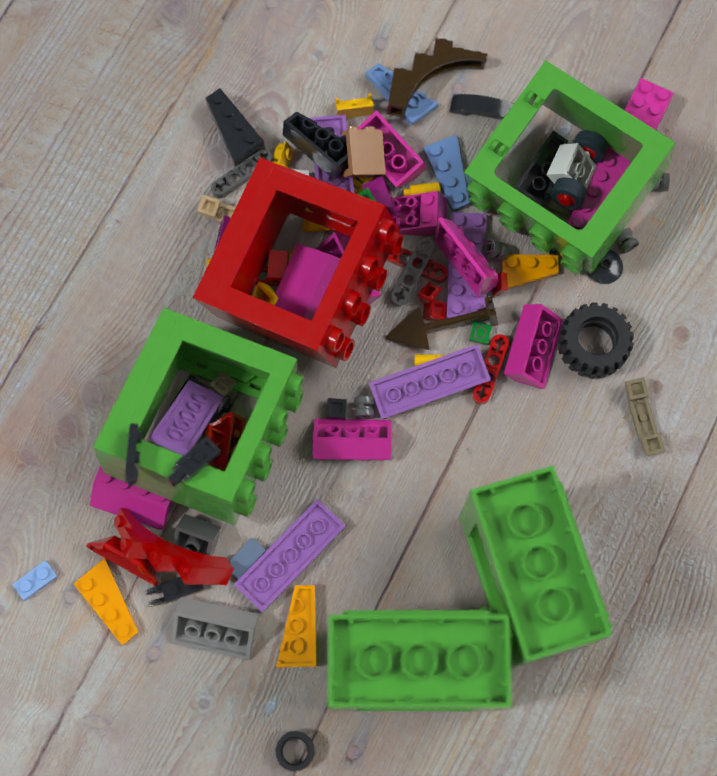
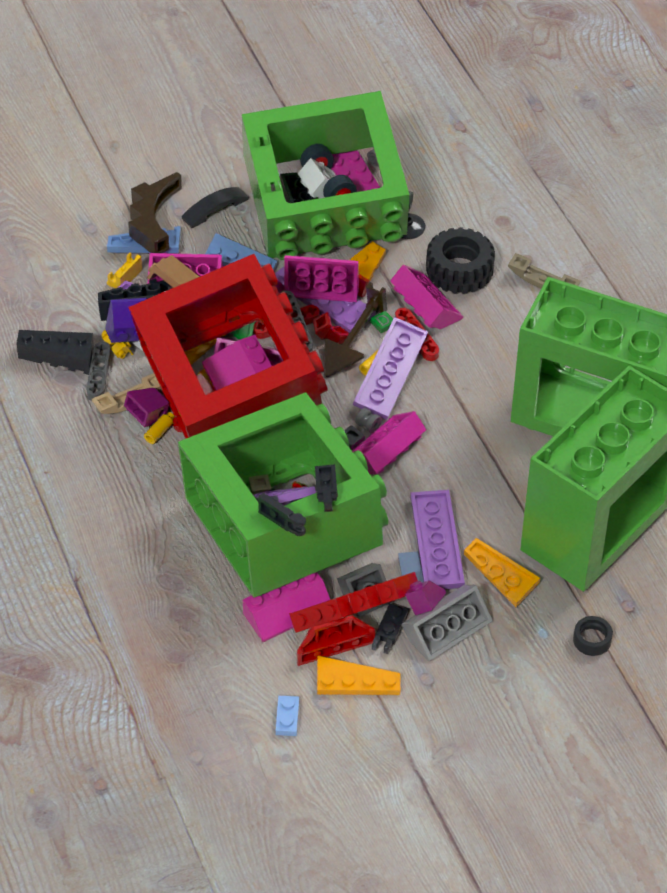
camera: 50 degrees left, 25 degrees down
none -> dark purple slope [105,298,146,343]
none -> magenta slope [405,581,446,615]

